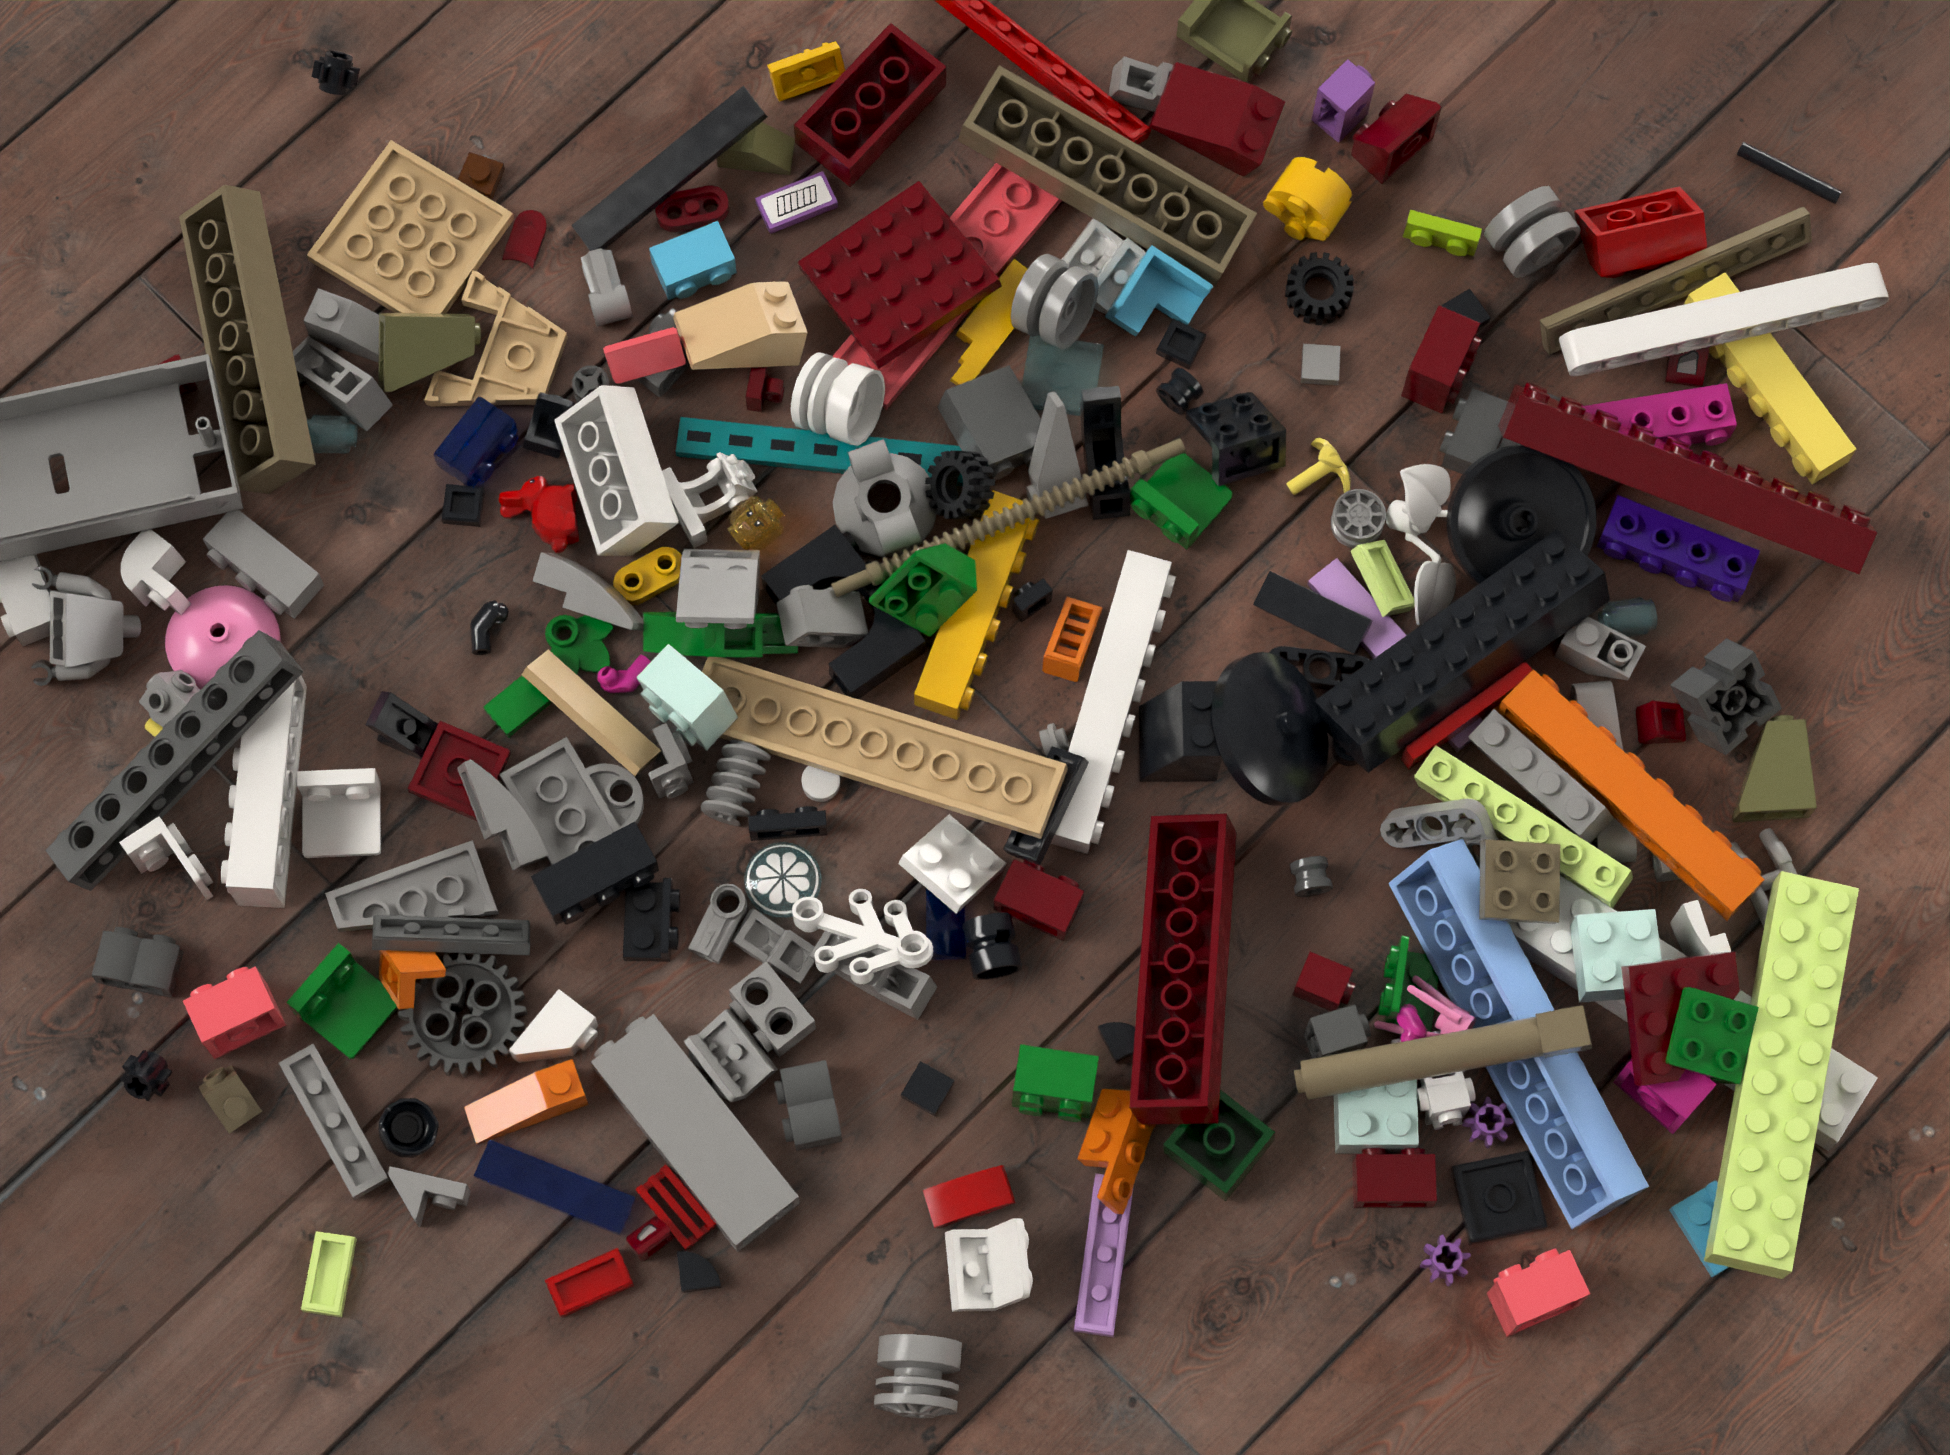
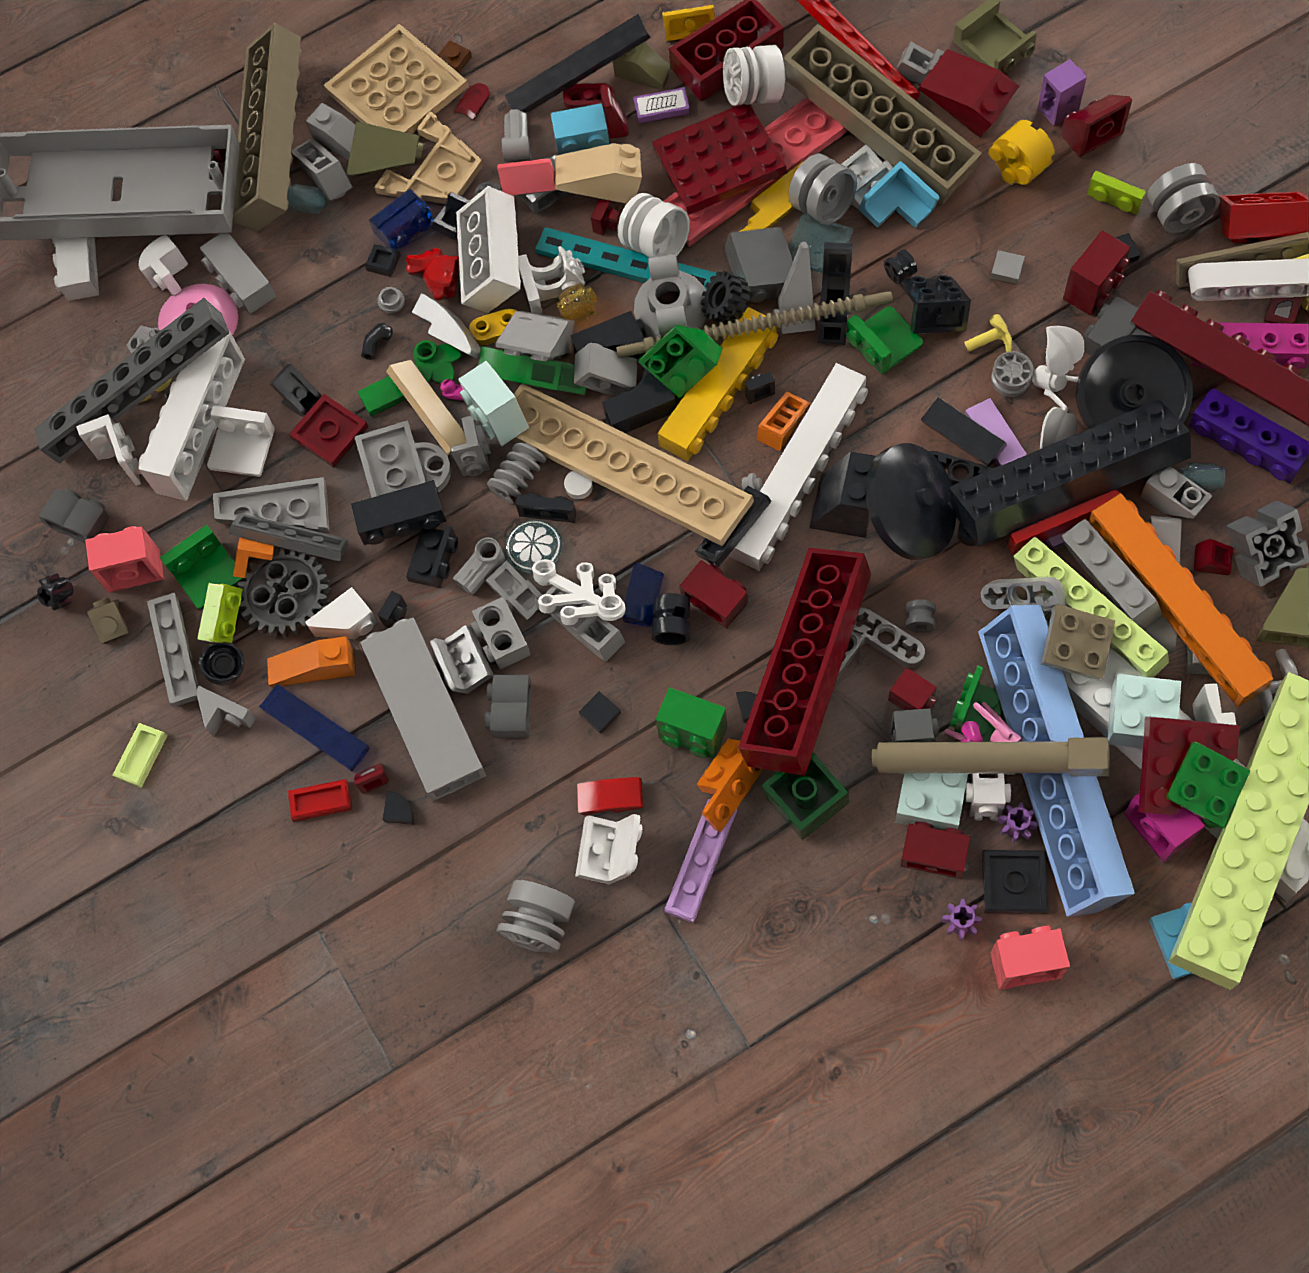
camera: 25 degrees right, 5 degrees down
light grey torso [31,567,141,686] -> none
light grey slope [457,760,548,870] -> none
red tile [635,1164,717,1251] -> none
white plate [898,814,1007,914] -> none
black tile [1156,319,1206,370] -> none
black tyre [1285,252,1354,325] -> none
yellowish green tile [1350,539,1415,617] -> none
none -> lime bracket [197,583,243,643]
none -> black plate [377,591,407,628]
none -> light grey plate [378,287,405,314]
none -> dark red slope [600,84,629,139]
none -> white wheel [723,45,785,105]
none -> light grey beam [837,608,925,679]

